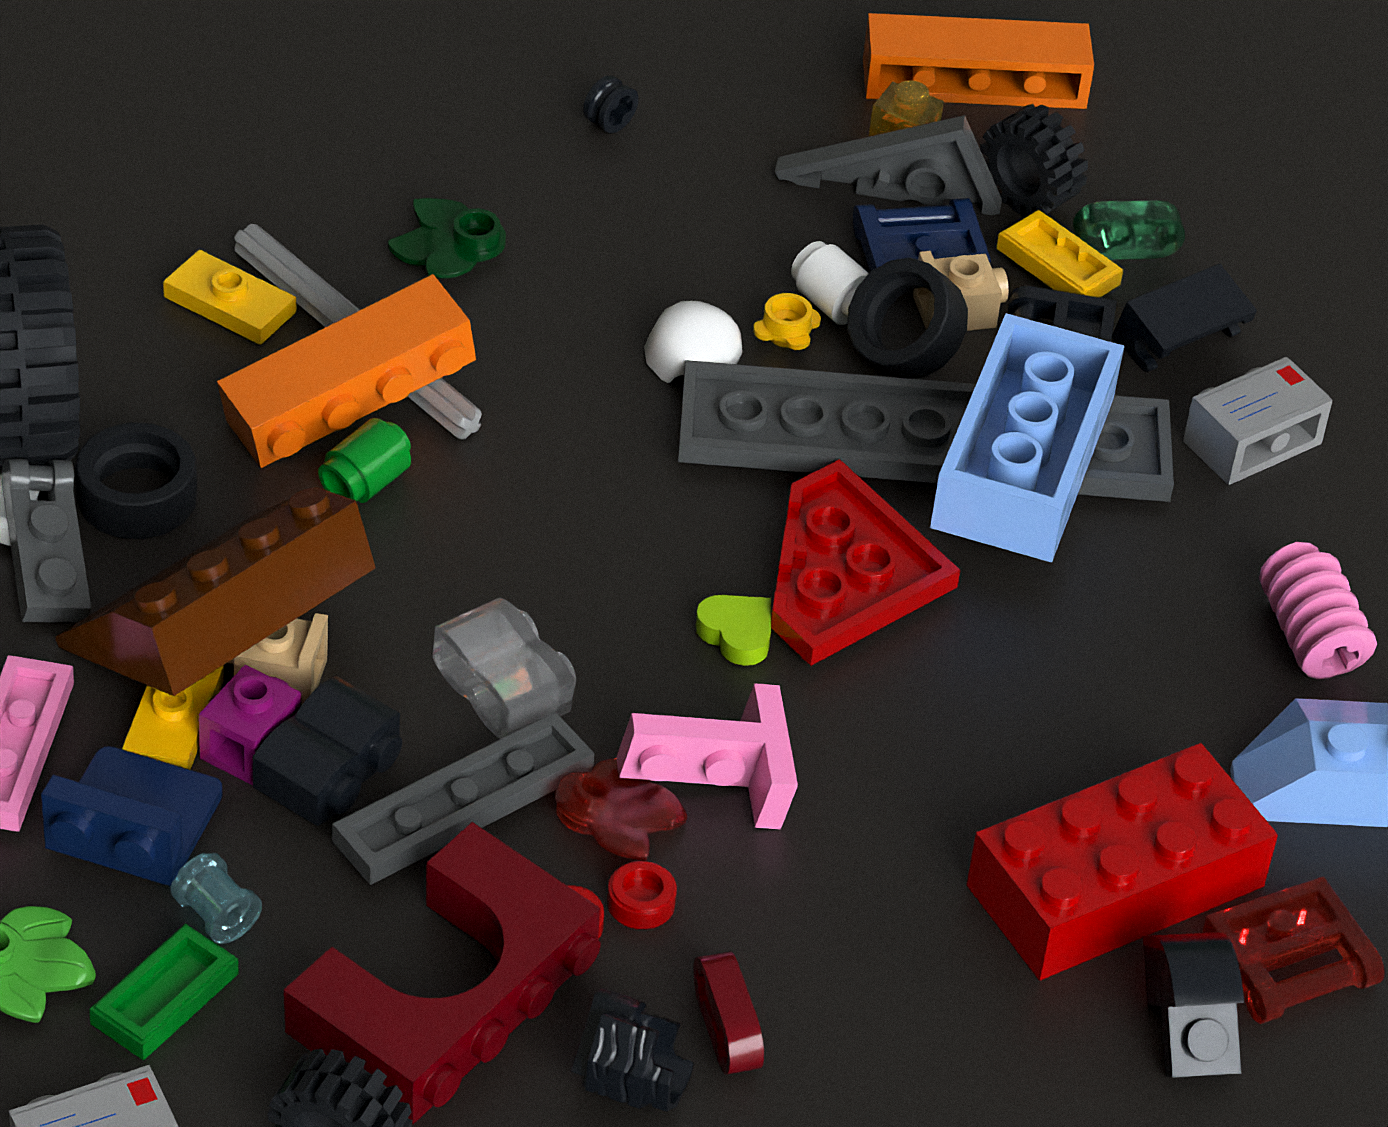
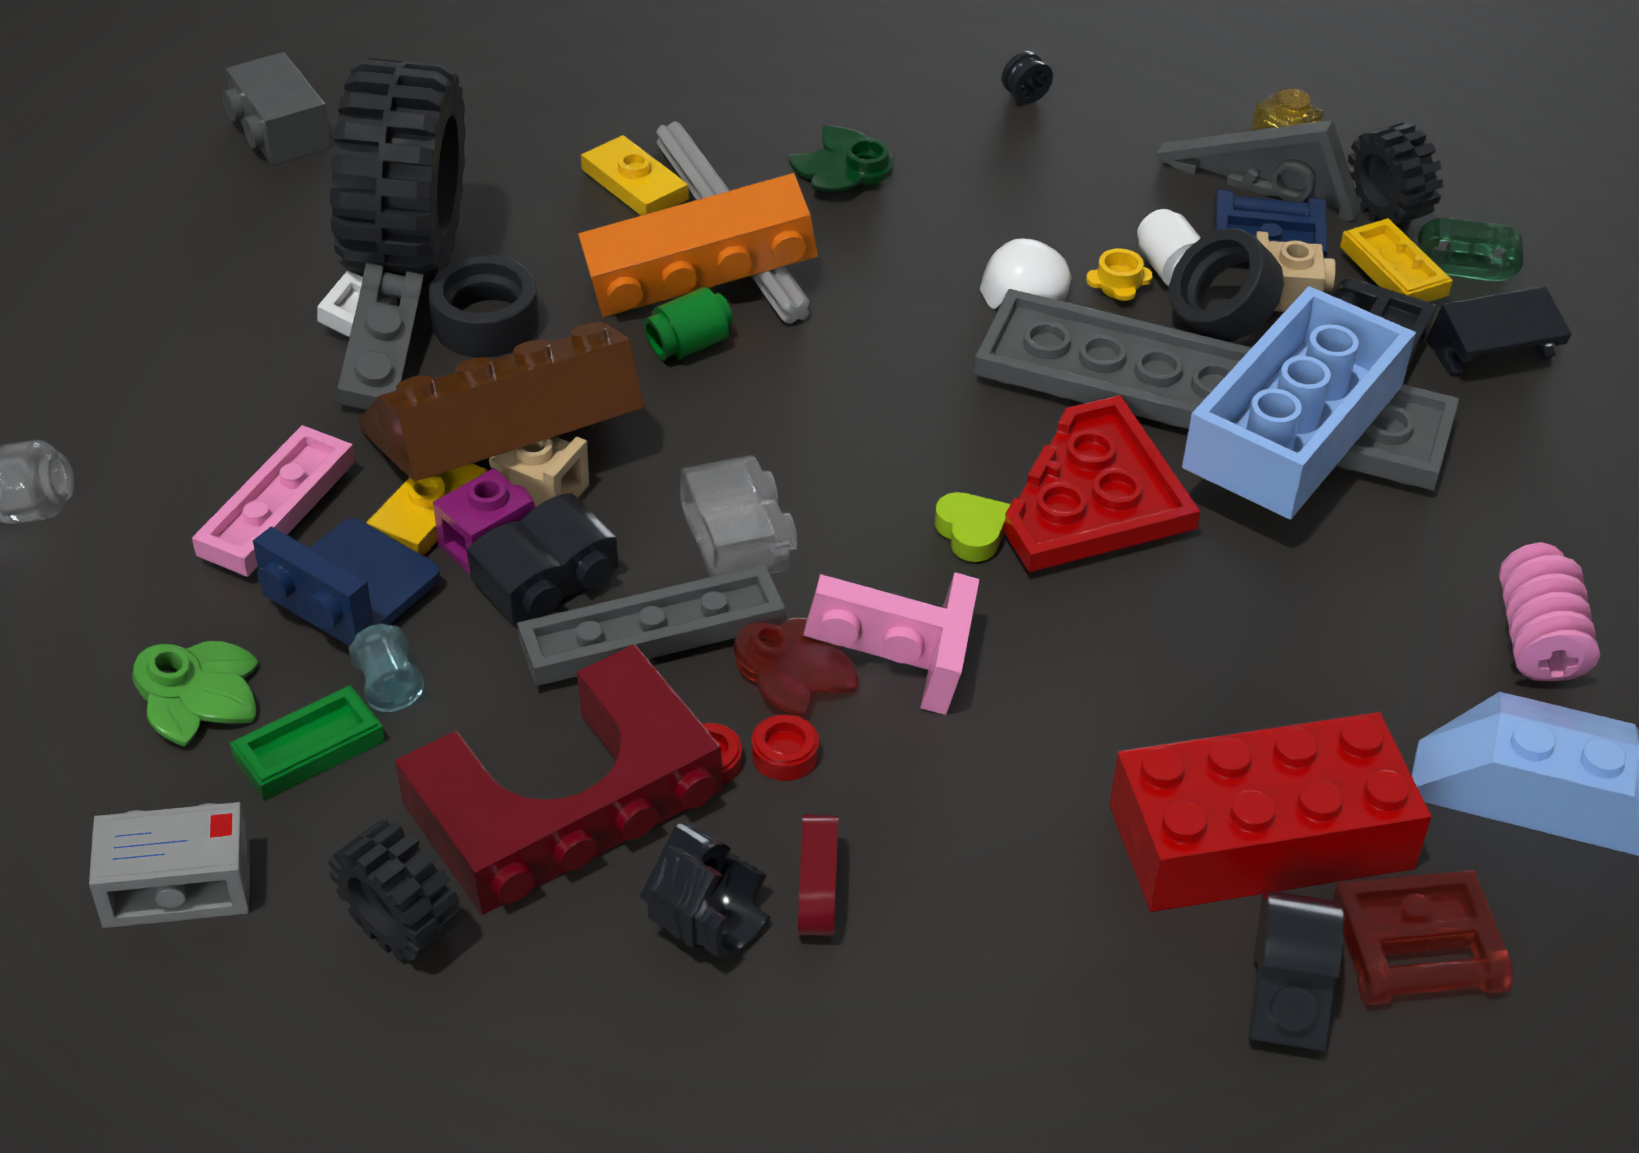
camera: 20 degrees right, 0 degrees up
orange brick [863,13,1094,109] -> none
light grey brick [1183,357,1333,486] -> none

